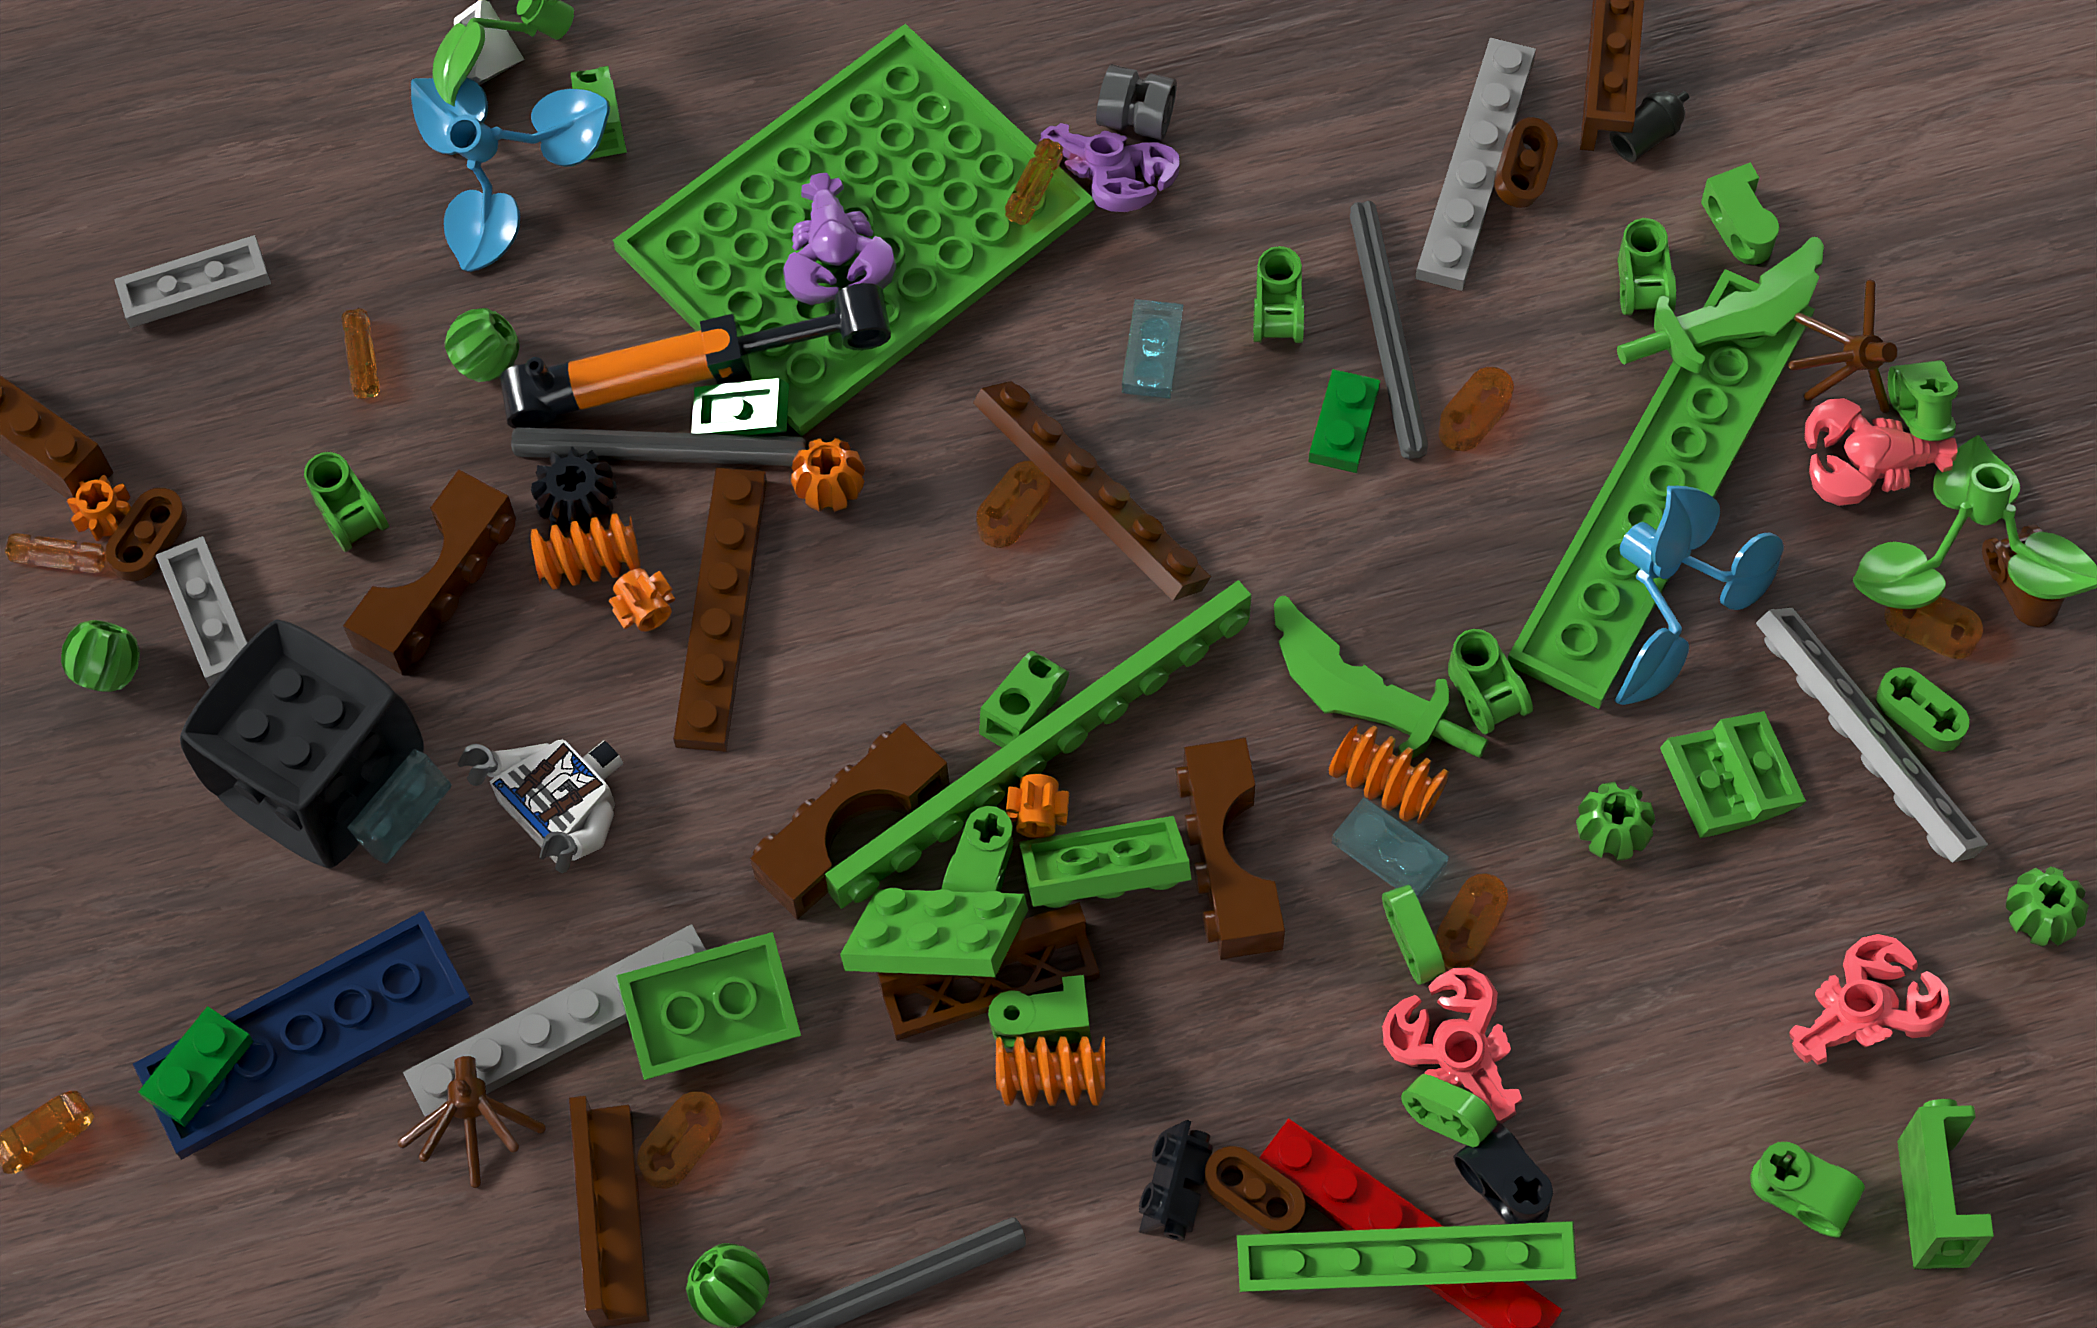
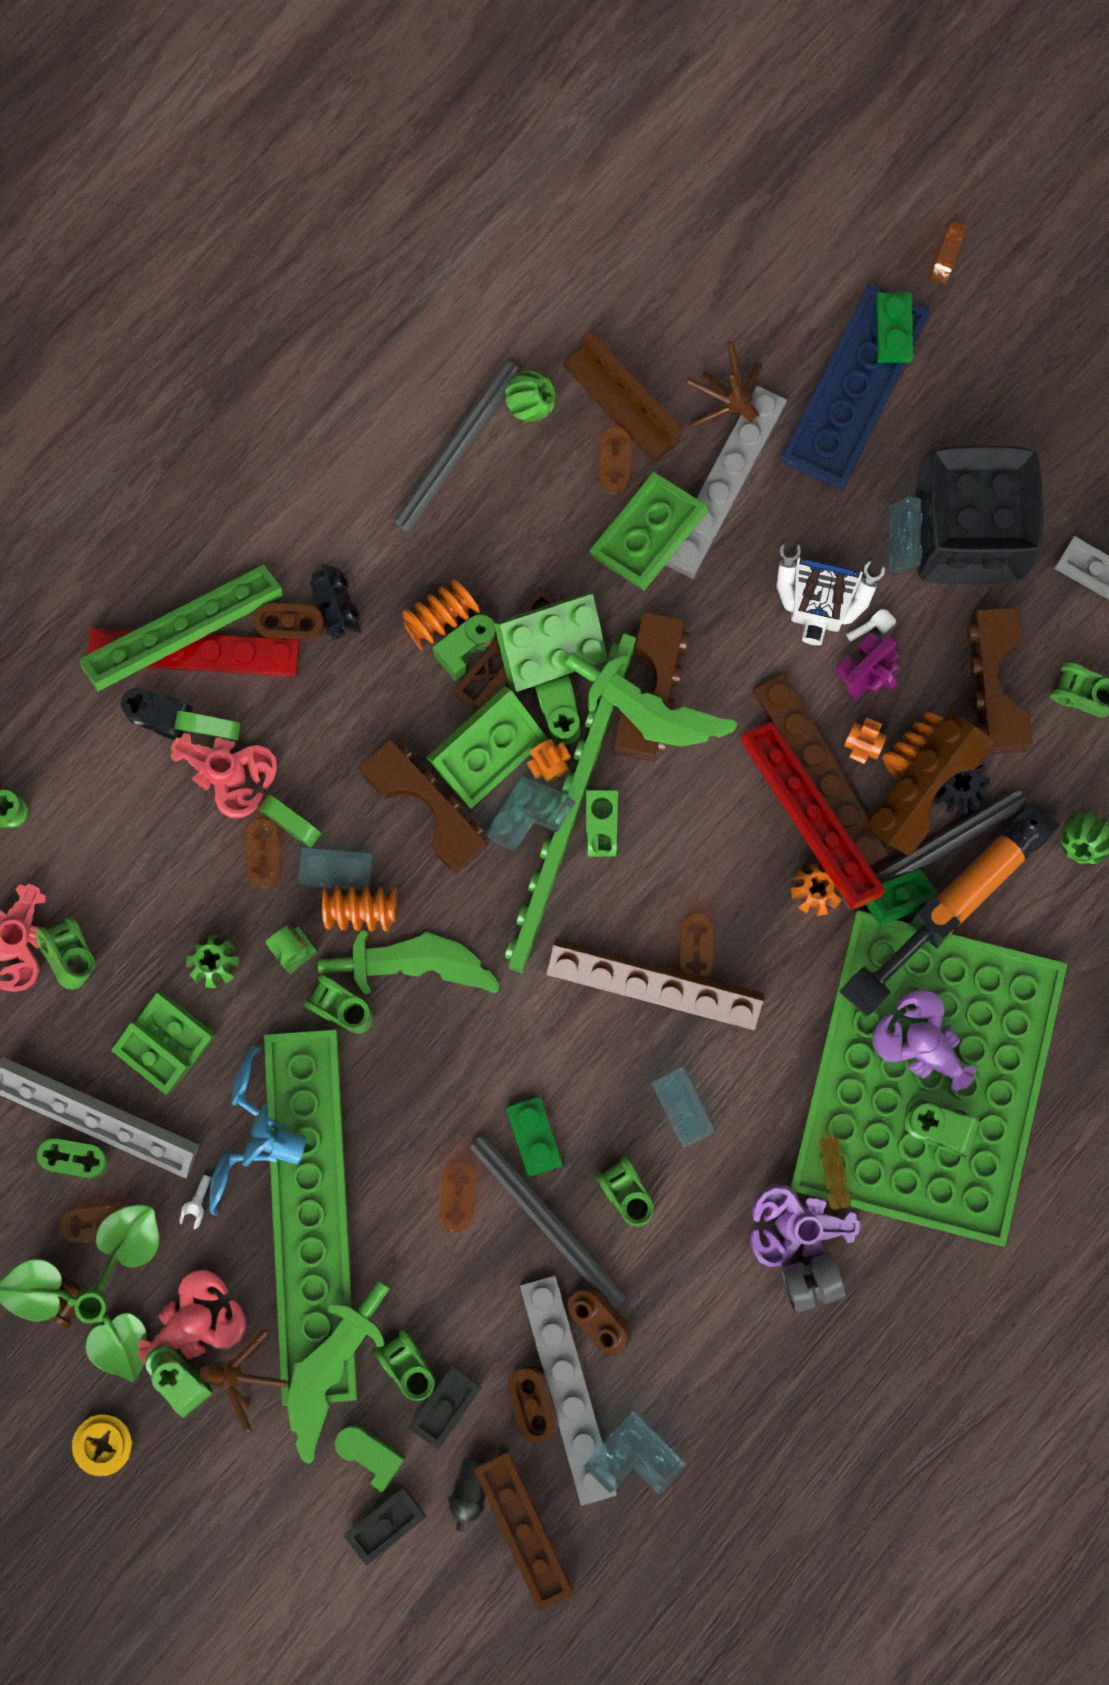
camera: 145 degrees right, 15 degrees up
none -> bright green piece [35,916,95,990]
none -> yellow gear [72,1414,133,1476]
none -> white hand [179,1175,211,1229]
none -> bright green leg [265,924,318,974]
none -> pearl dark grey plate [344,1486,427,1566]
none -> pearl dark grey plate [409,1365,482,1450]
none -> clear light blue plate [486,777,576,852]
none -> bright green sword [565,652,737,747]
none -> reddish brown plate [568,1286,632,1355]
none -> clear light blue plate [584,1411,686,1495]
none -> red plate [740,722,885,910]
none -> magenta hips [836,634,899,701]
none -> white hand [846,609,896,642]
none -> reddish brown arch [866,710,995,857]
none -> bright green piece [904,1104,980,1158]

